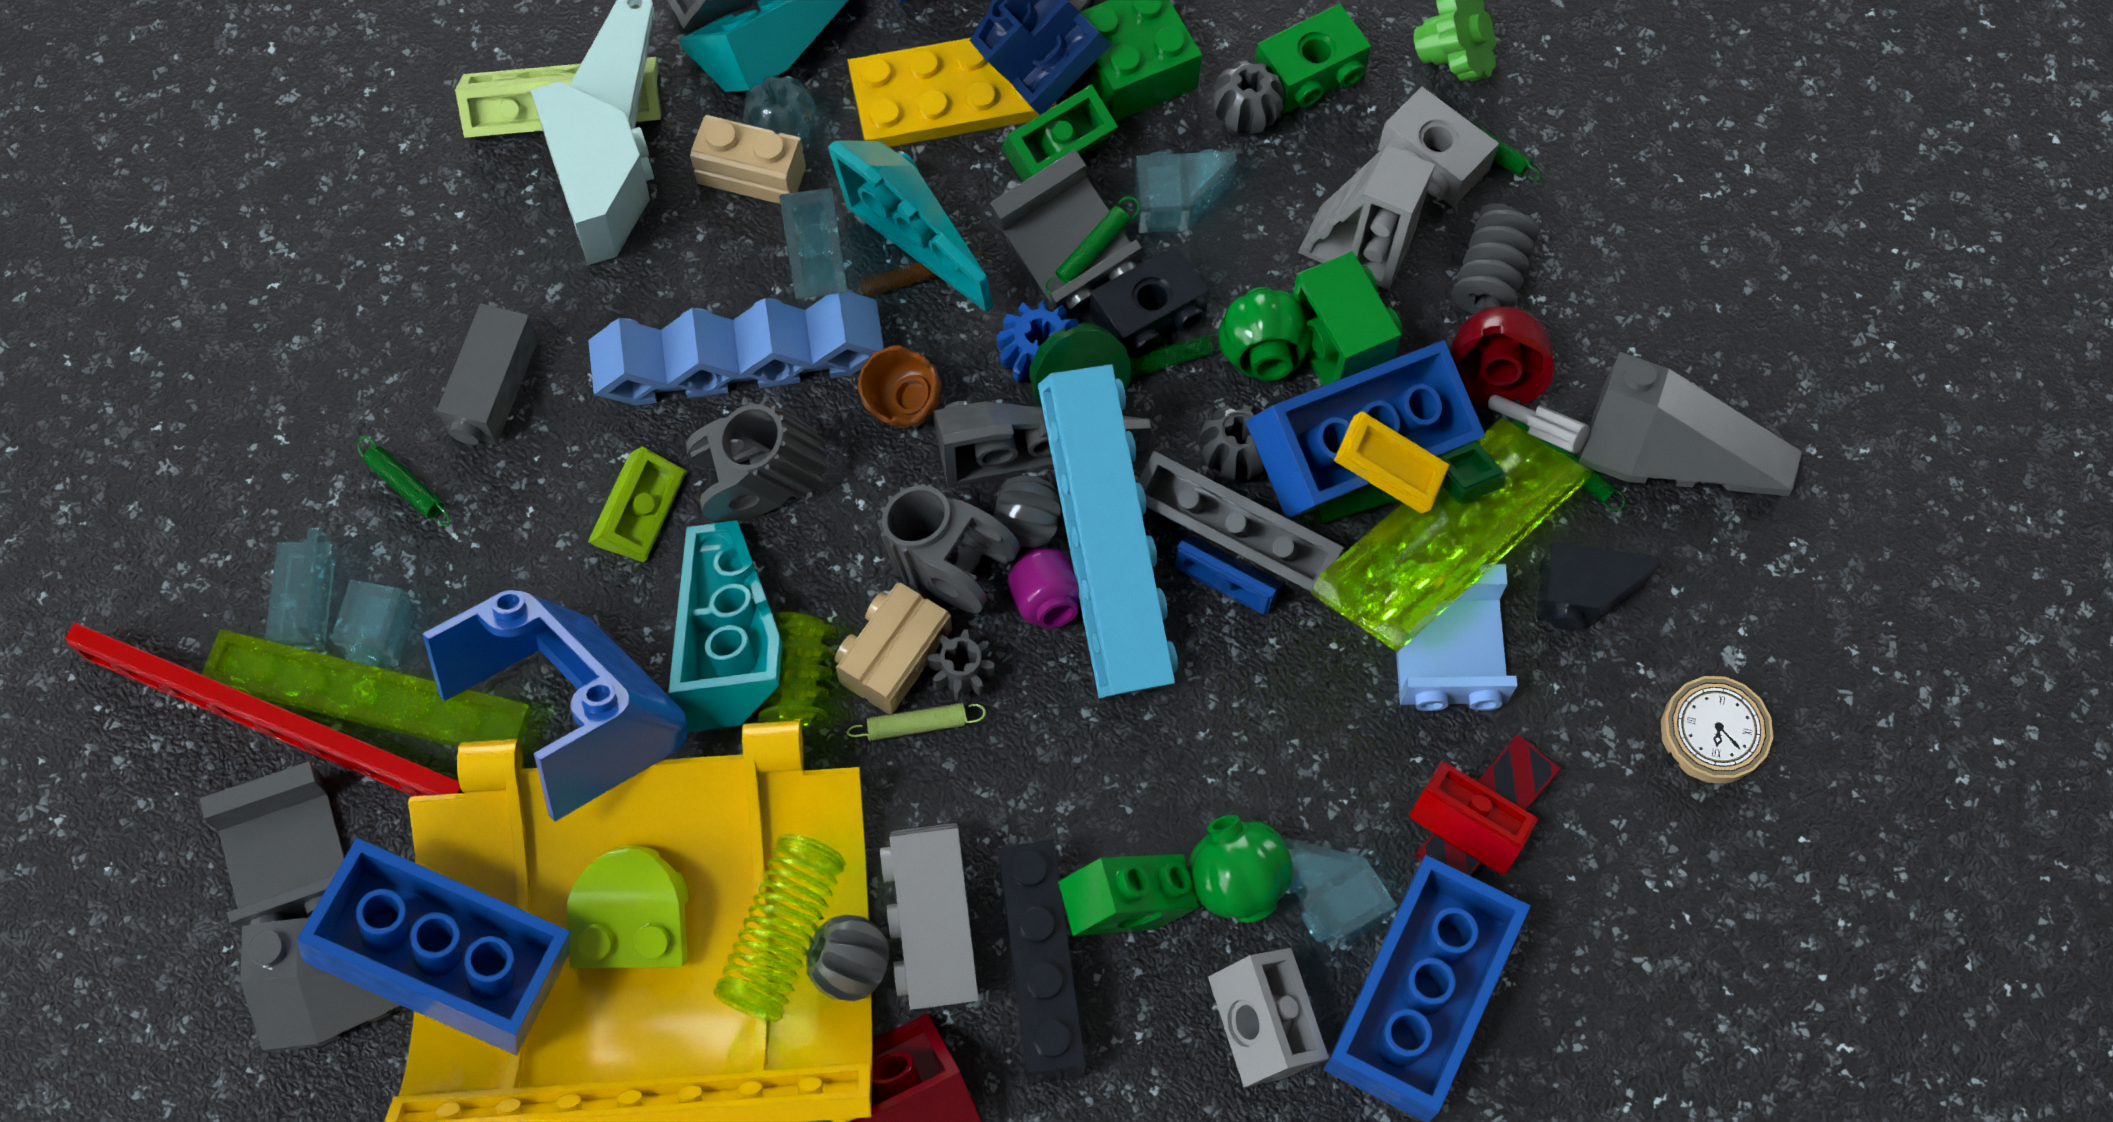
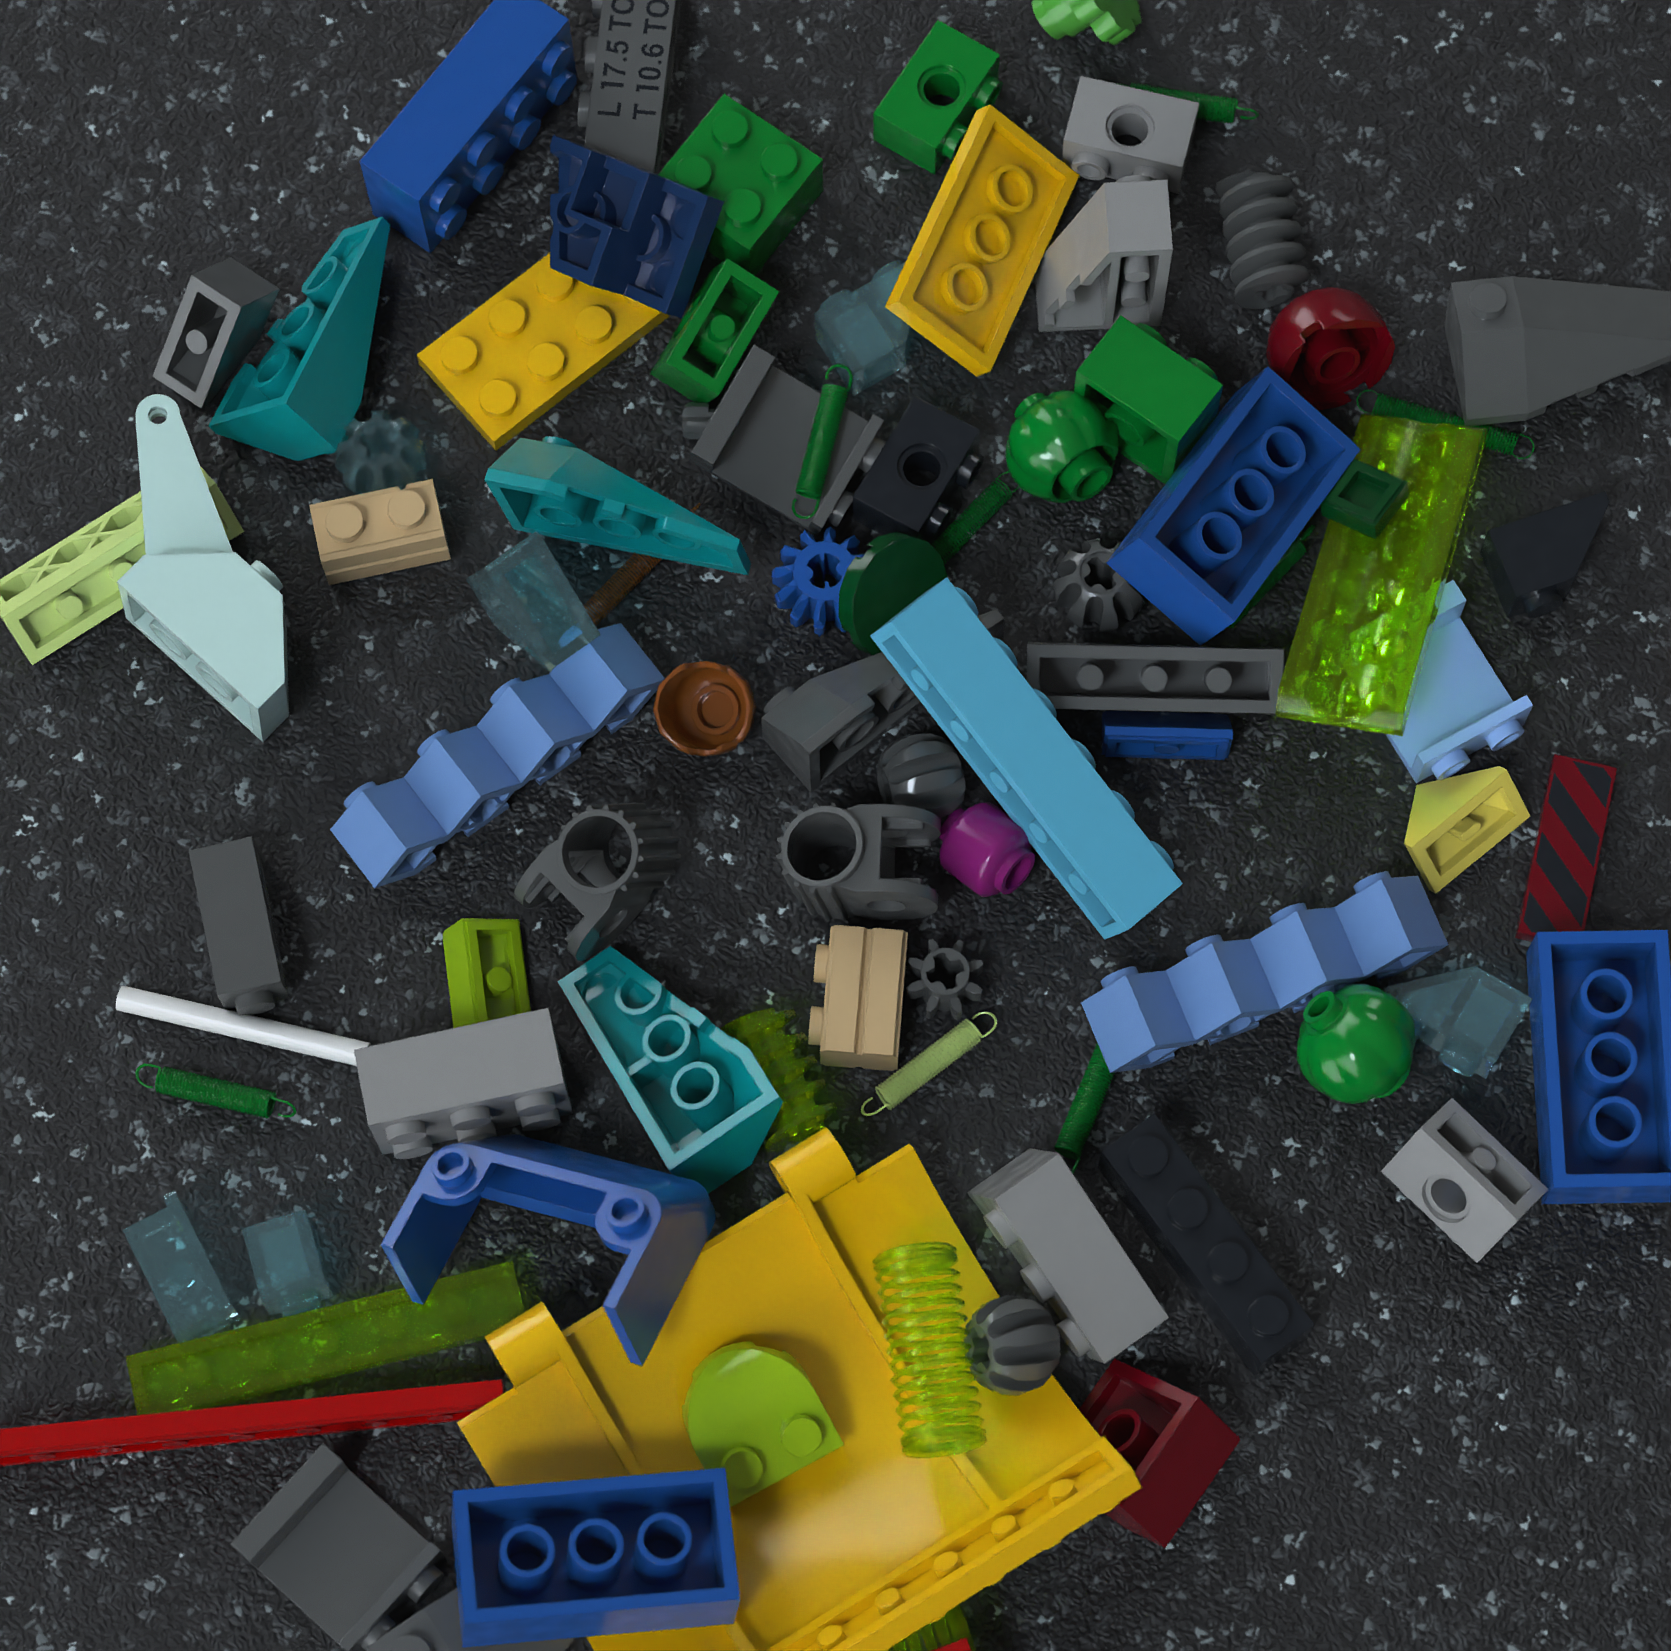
camera: 25 degrees left, 5 degrees up
green brick [1058,854,1199,936] -> none
dark grey piece [1212,60,1285,134] -> none
yellow tile [1334,411,1449,514] -> none
red slope [1410,761,1538,874] -> none
light grey axle [1488,394,1590,454] -> none
none -> white bar [116,985,371,1066]
none -> light grey brick [354,1008,573,1159]
none -> yellow plate [885,104,1079,377]
none -> green piece [1054,1043,1115,1173]
none -> medium blue brick [1081,871,1449,1073]
none -> light yellow slope [1404,766,1531,894]

